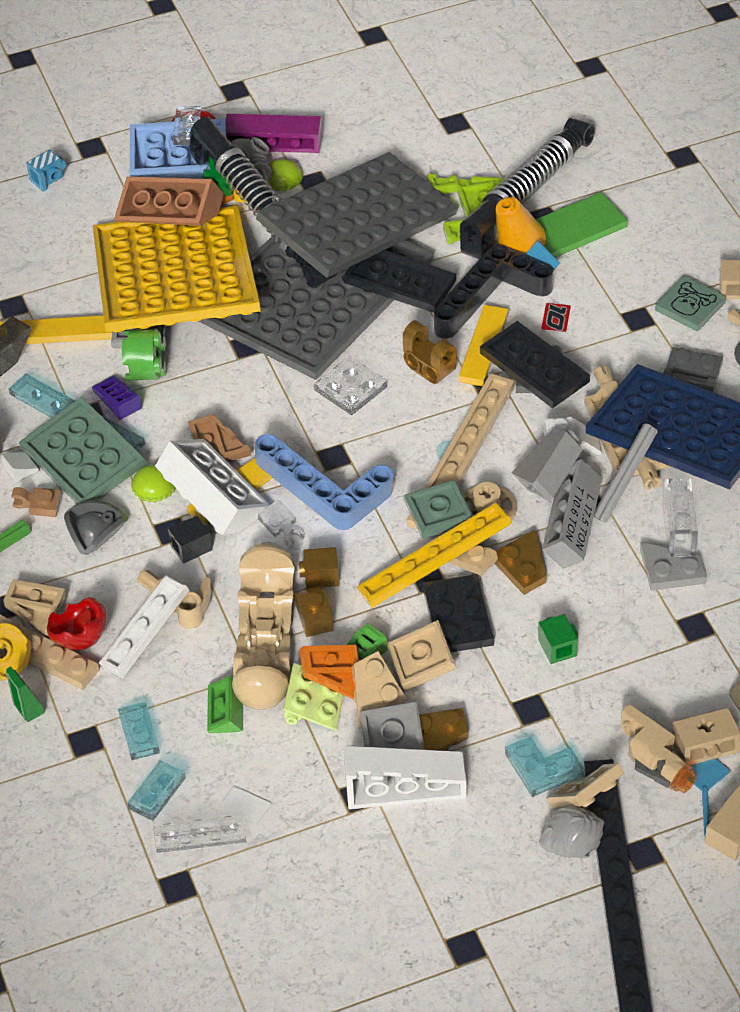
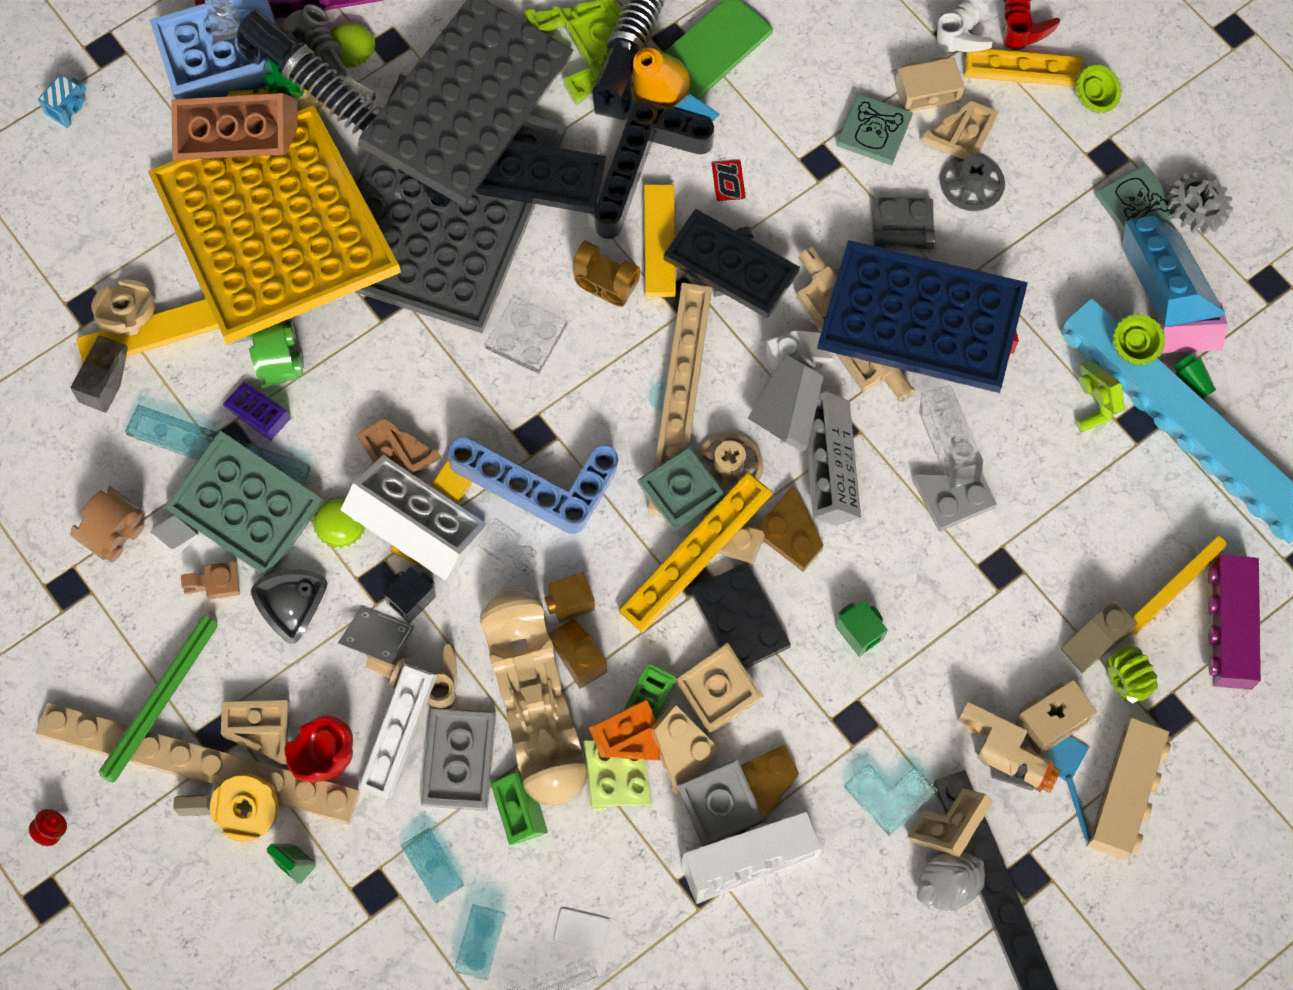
camera: 20 degrees left, 20 degrees up
light grey axle [594,423,657,523] -> none
none -> tan plate [91,280,156,336]
none -> light grey sticker [338,606,415,664]
none -> light grey tile [421,708,496,811]

